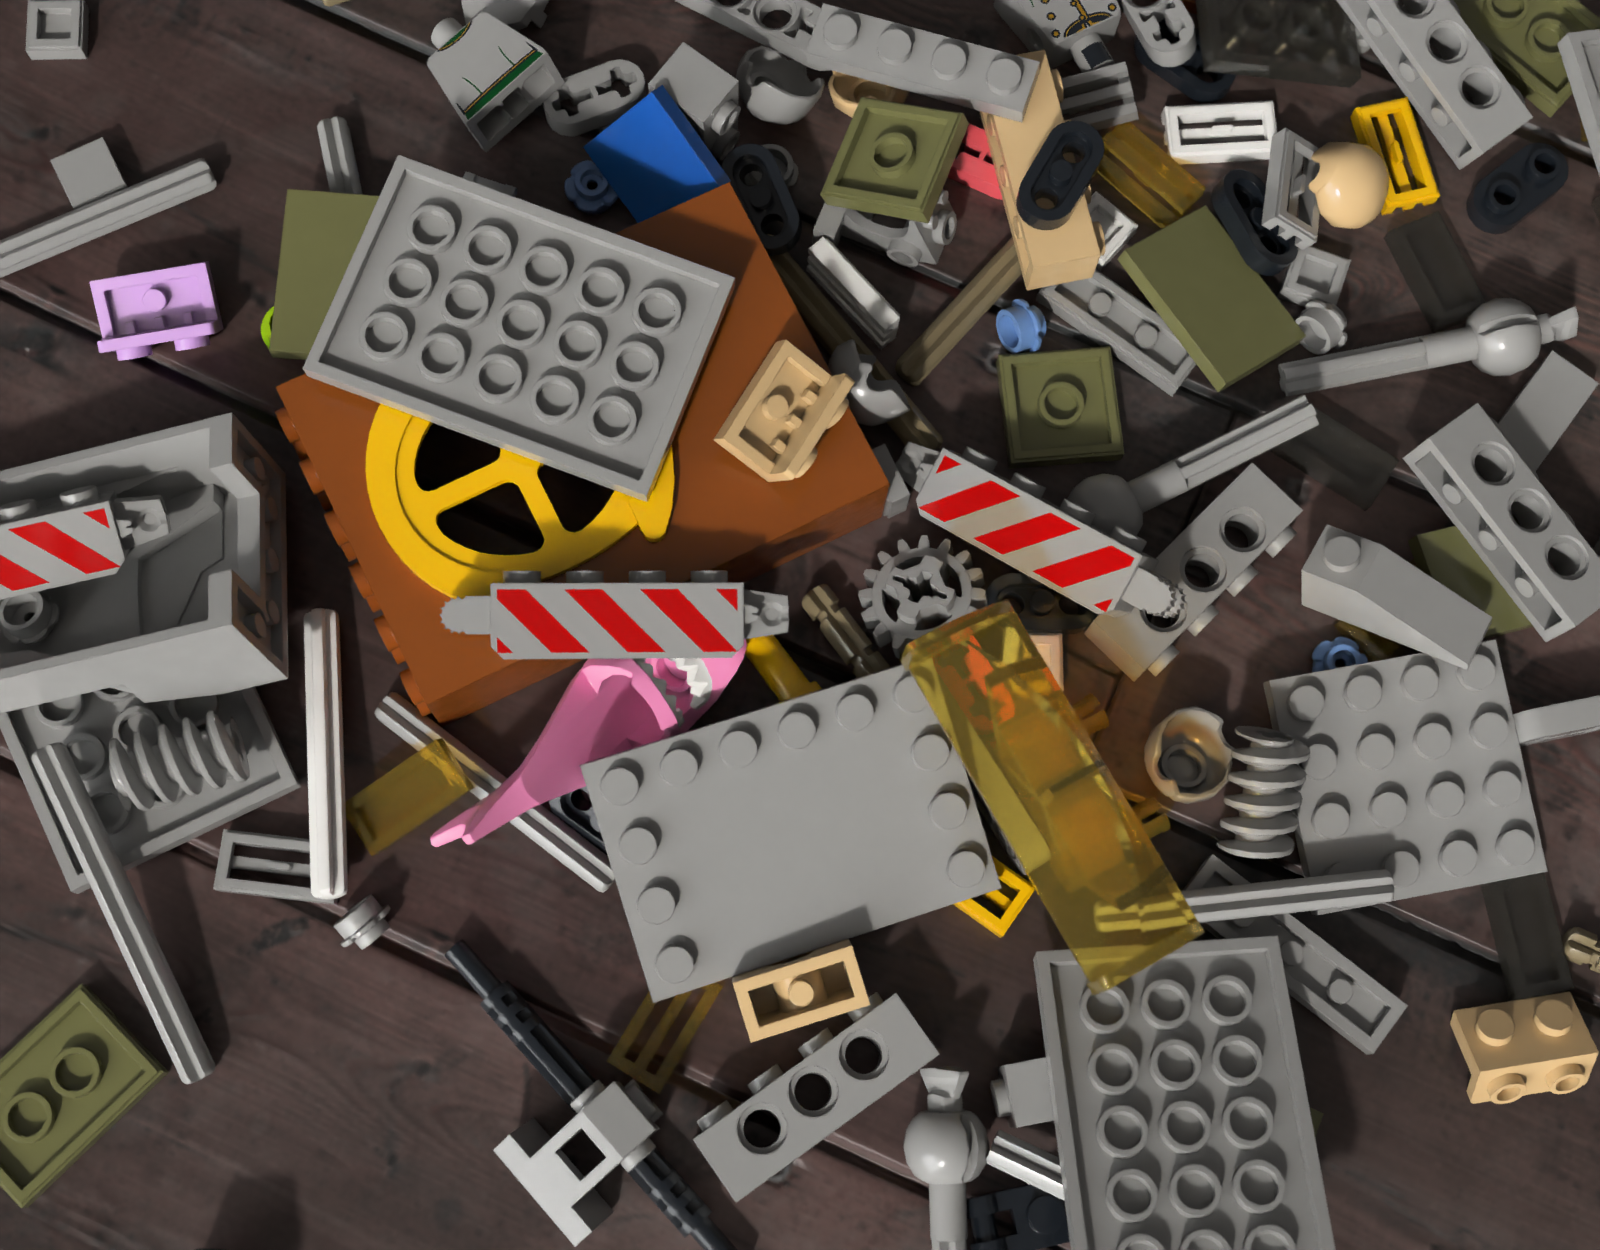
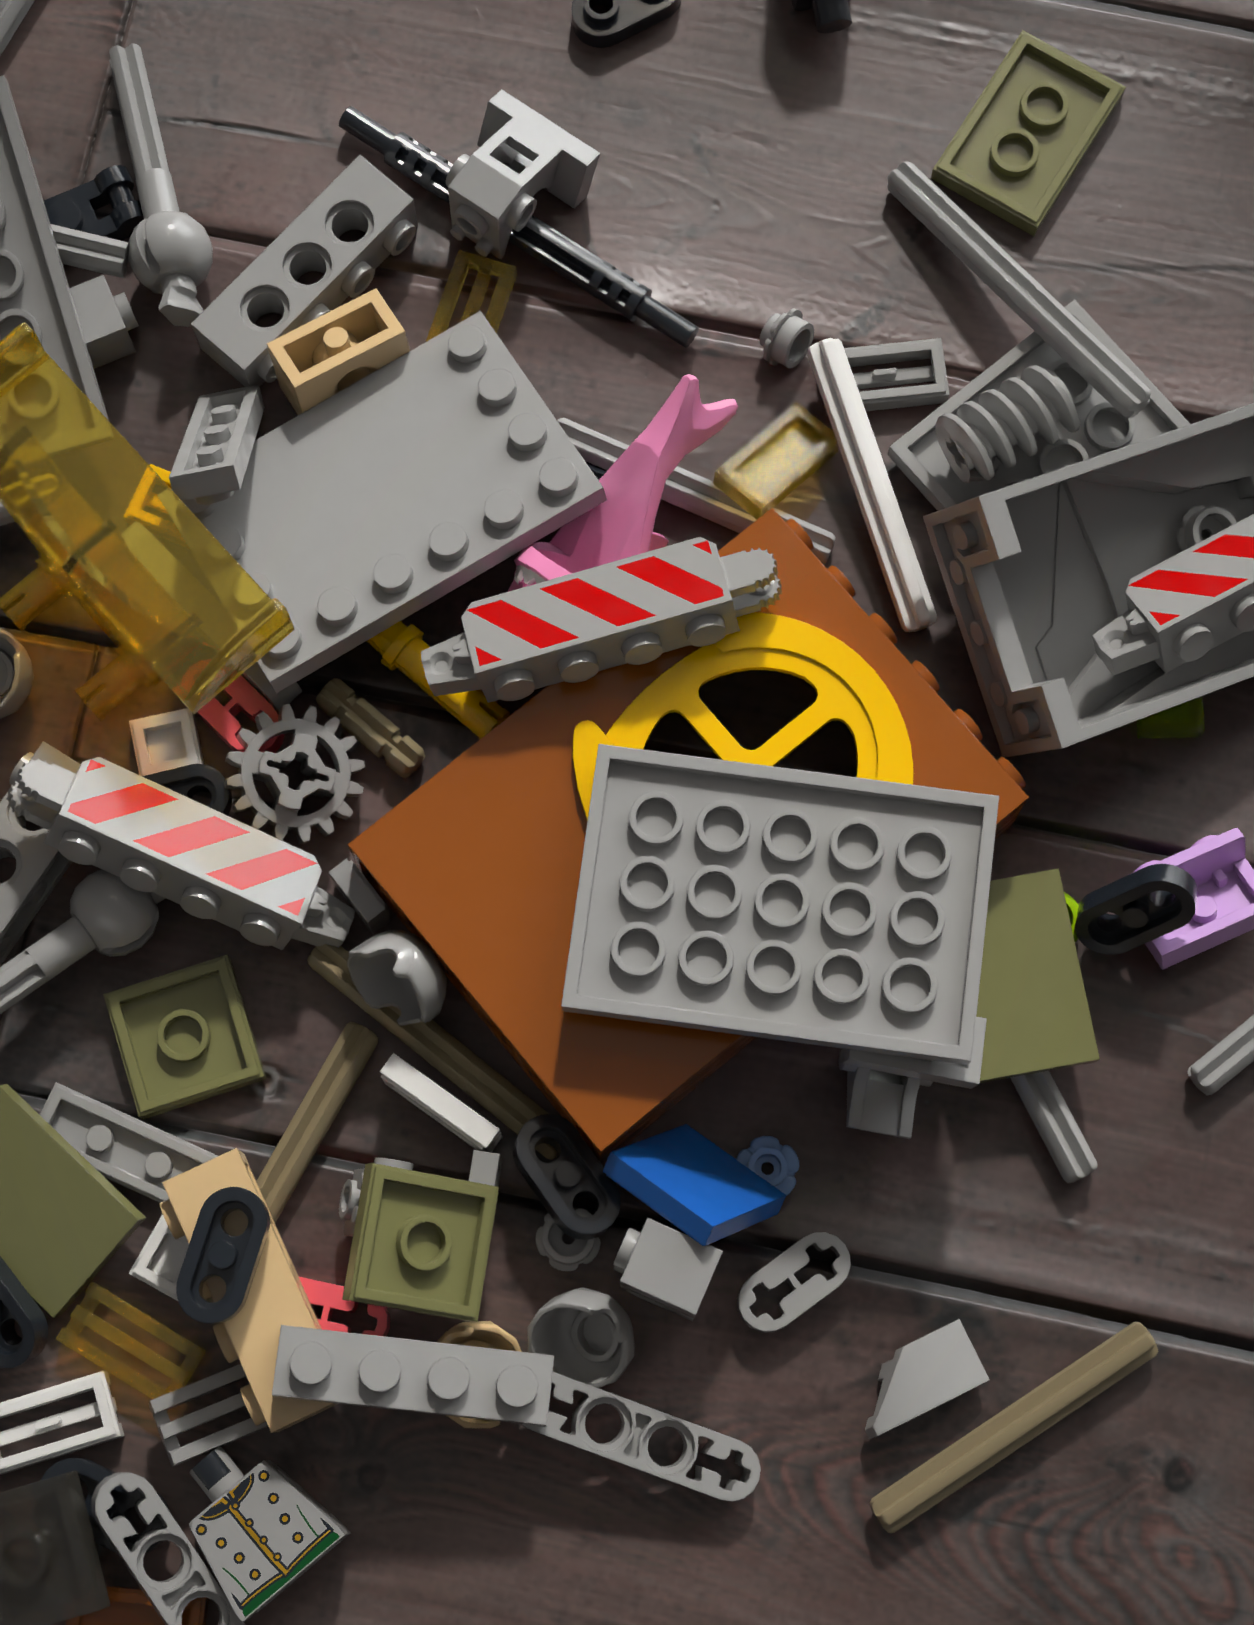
camera: 175 degrees right, 0 degrees up
light grey torso [426,12,565,152] -> none
tan bracket [713,339,855,482] -> none
medium blue plate [996,298,1046,353] -> none
none -> light grey plate [169,384,265,505]
none -> black plate [1075,864,1198,955]

